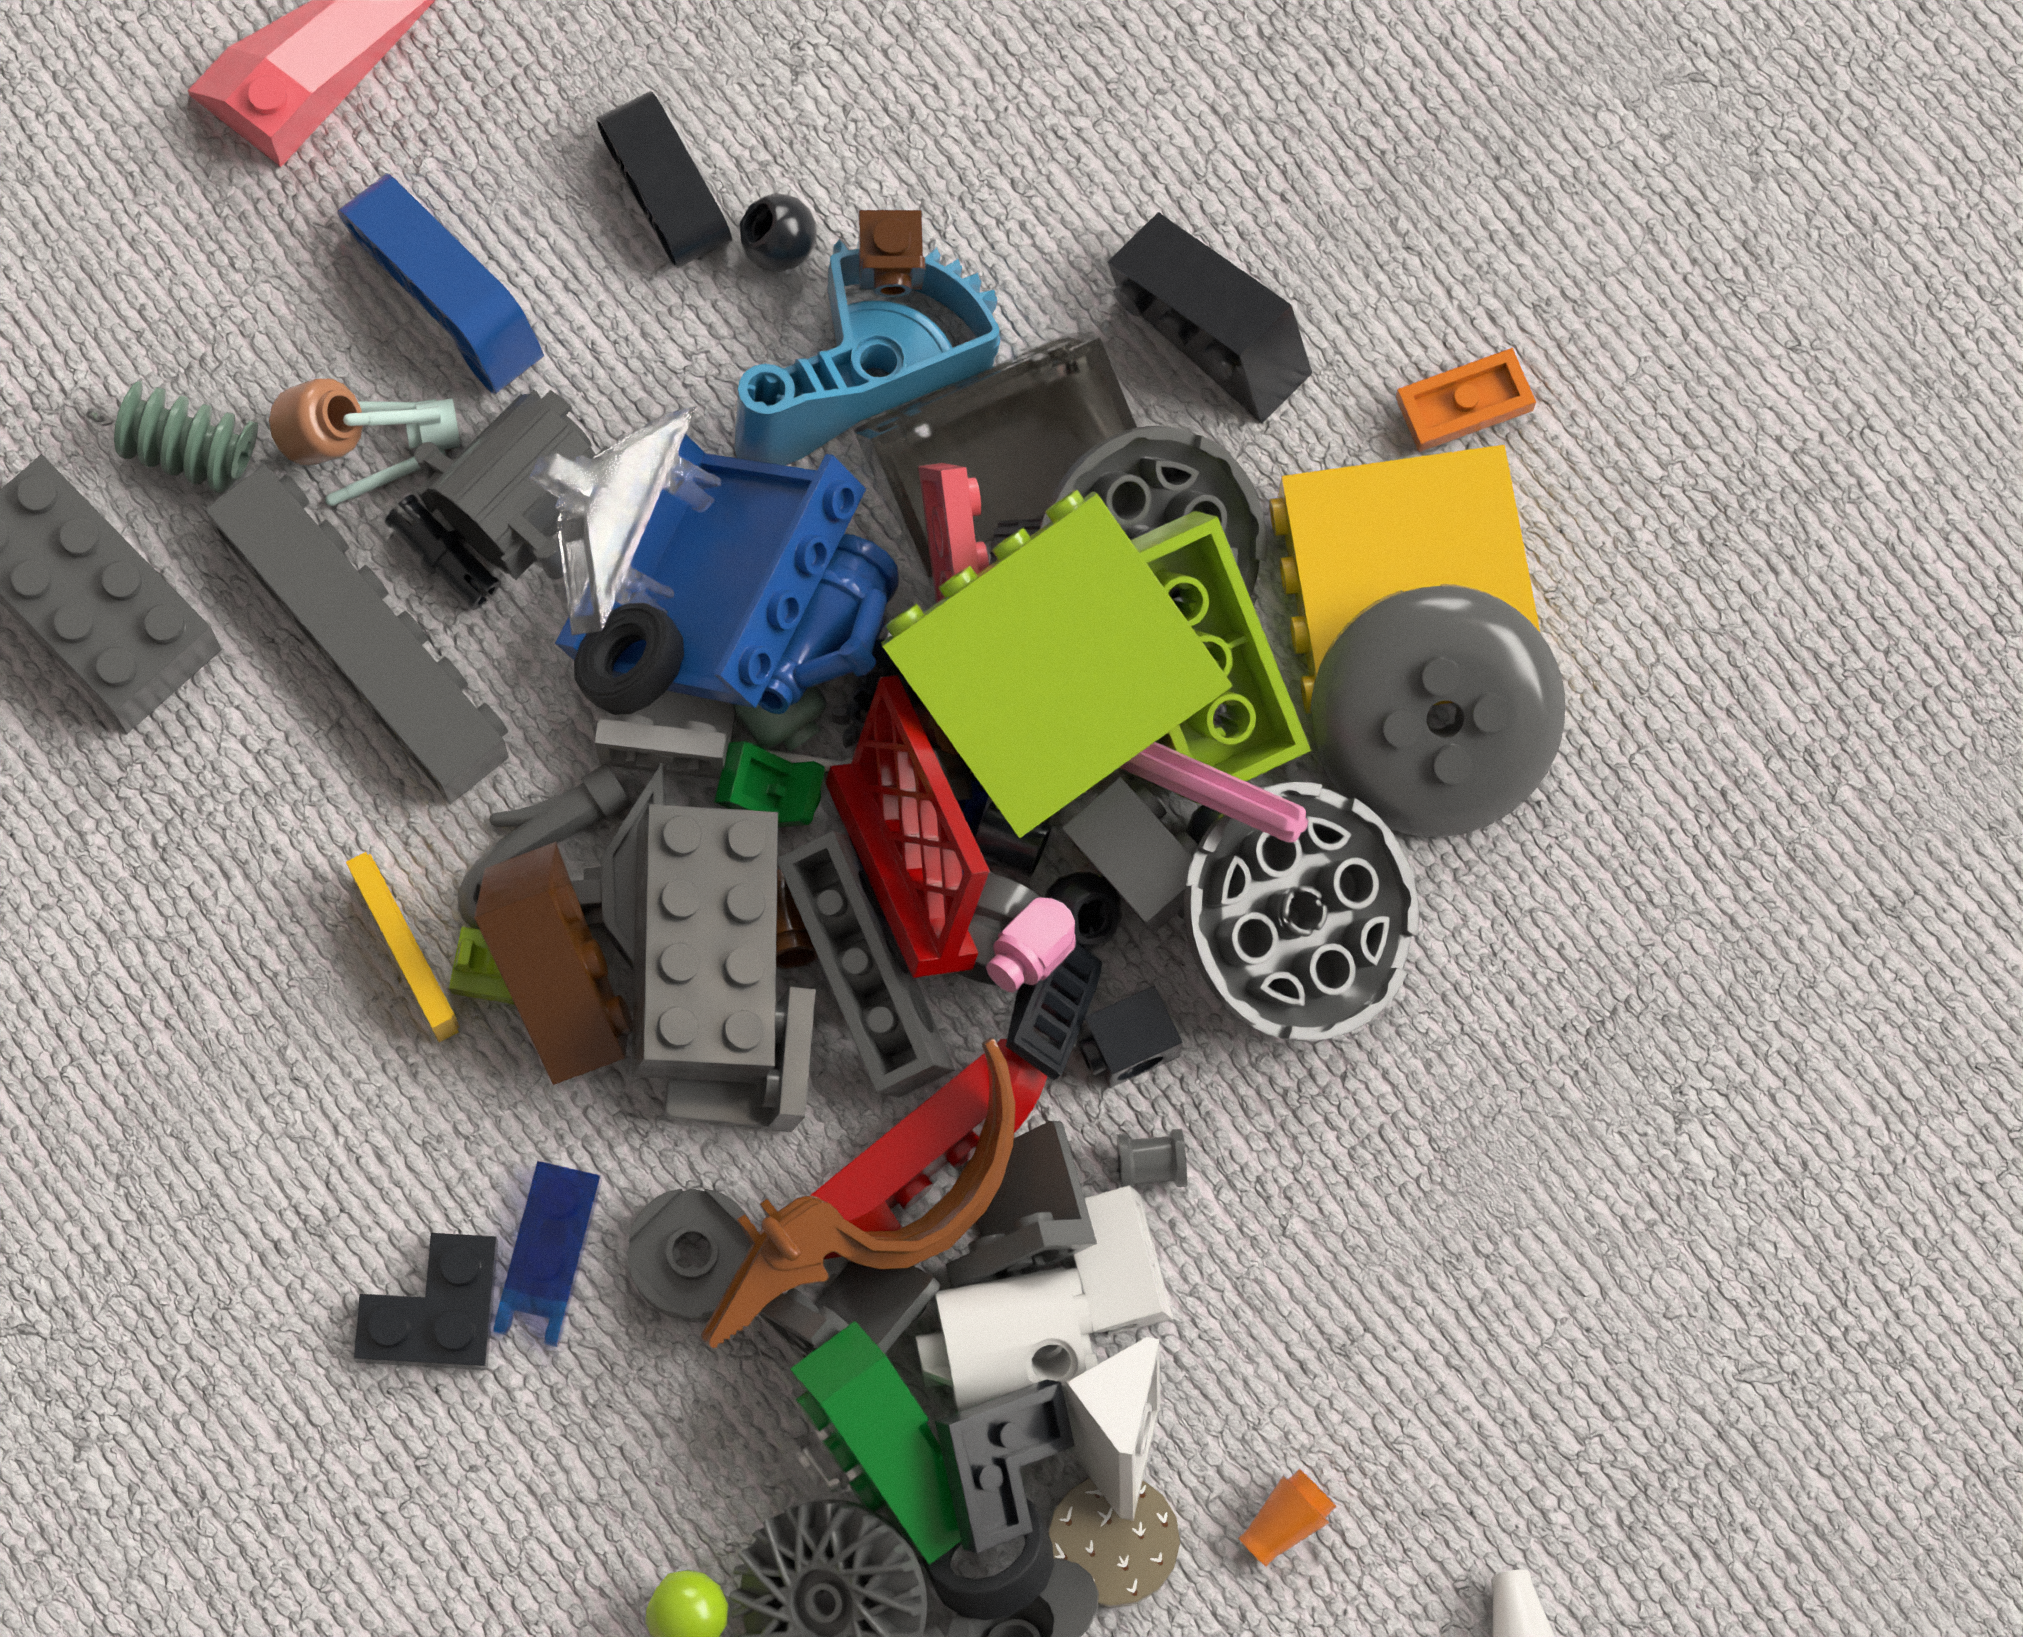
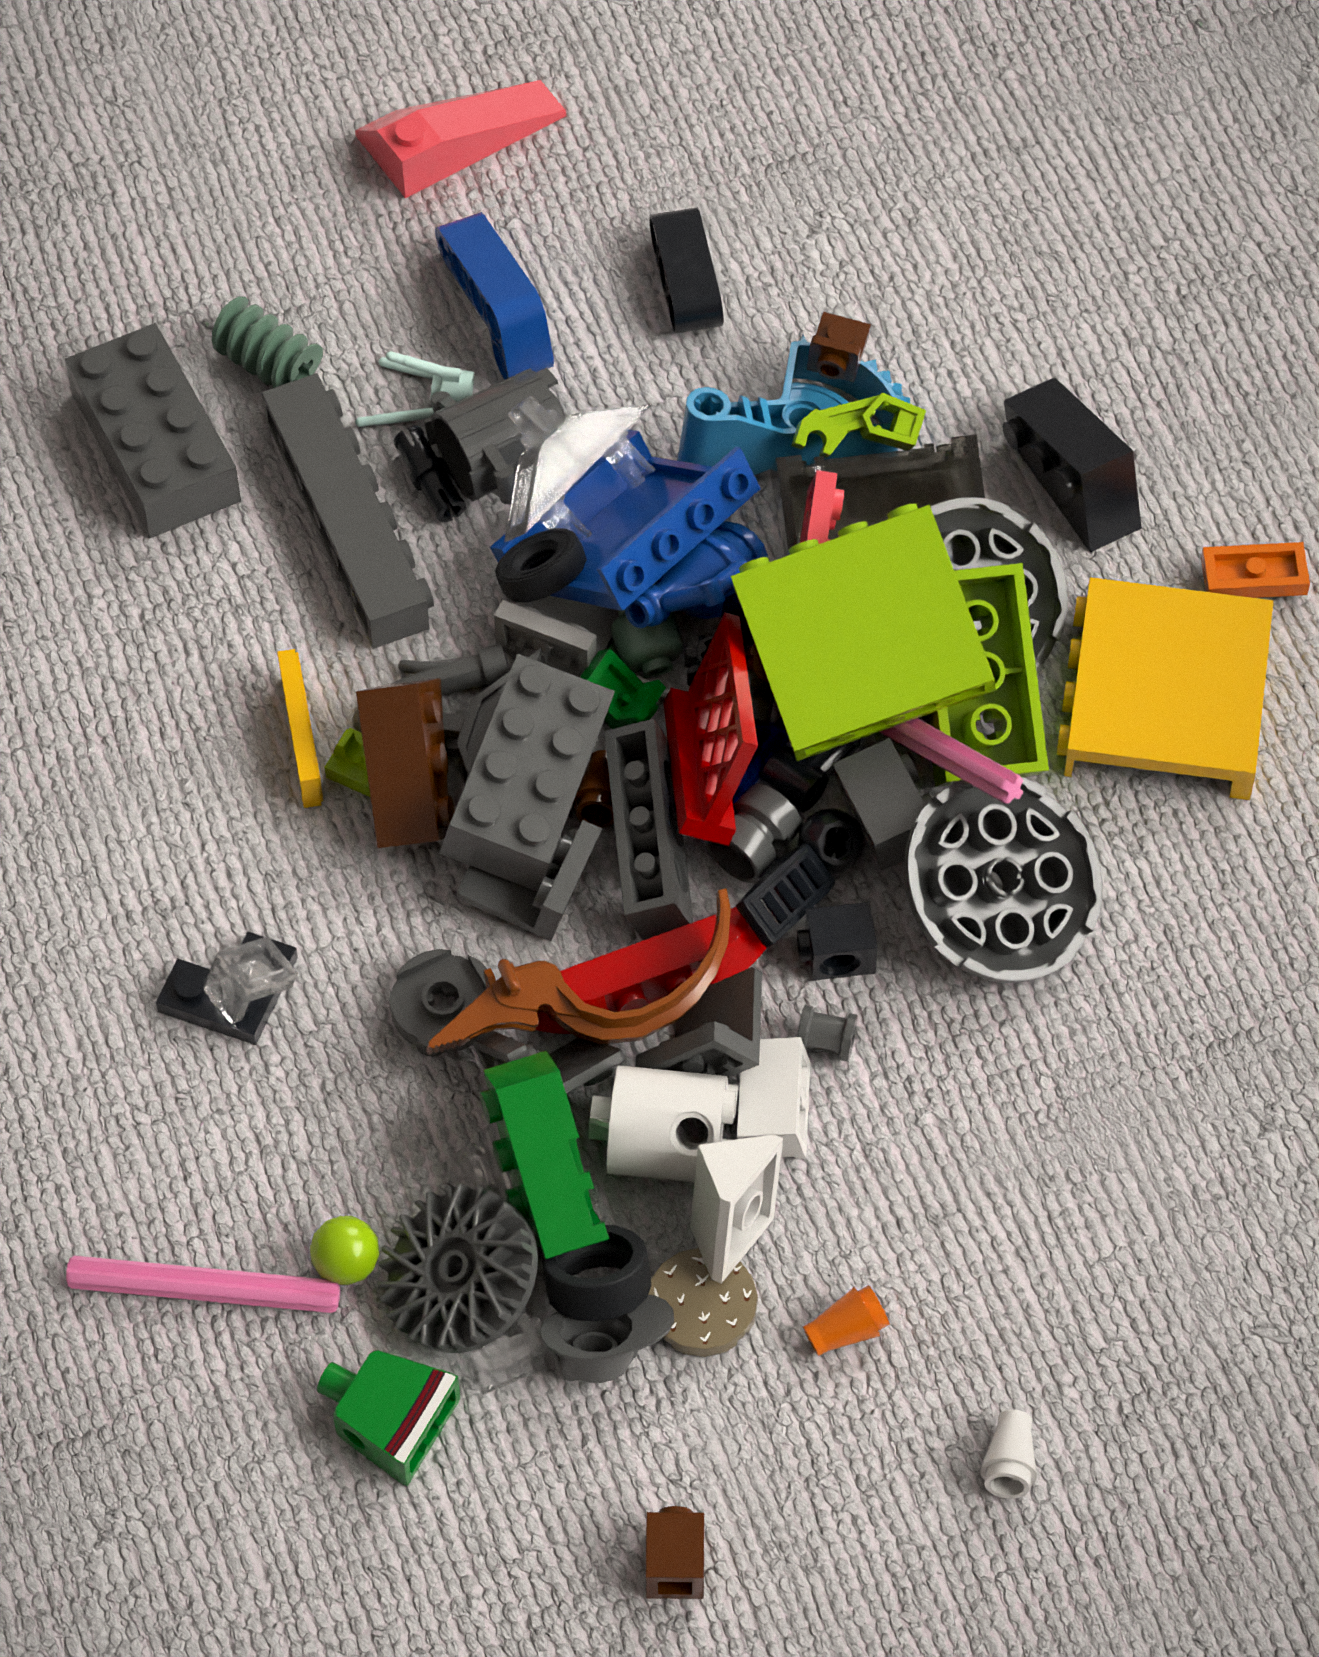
camera: 20 degrees right, 15 degrees down
nougat head [269,378,363,465] -> none
clear blue hinge [493,1161,602,1347] -> none
black piece [740,193,817,272] -> none
black plate [935,1379,1075,1553] -> none
bright pink arm [986,897,1076,993] -> none
dark grey brick [1311,584,1566,837] -> none
none -> clear bracket [203,936,298,1024]
none -> lime piece [791,393,926,458]

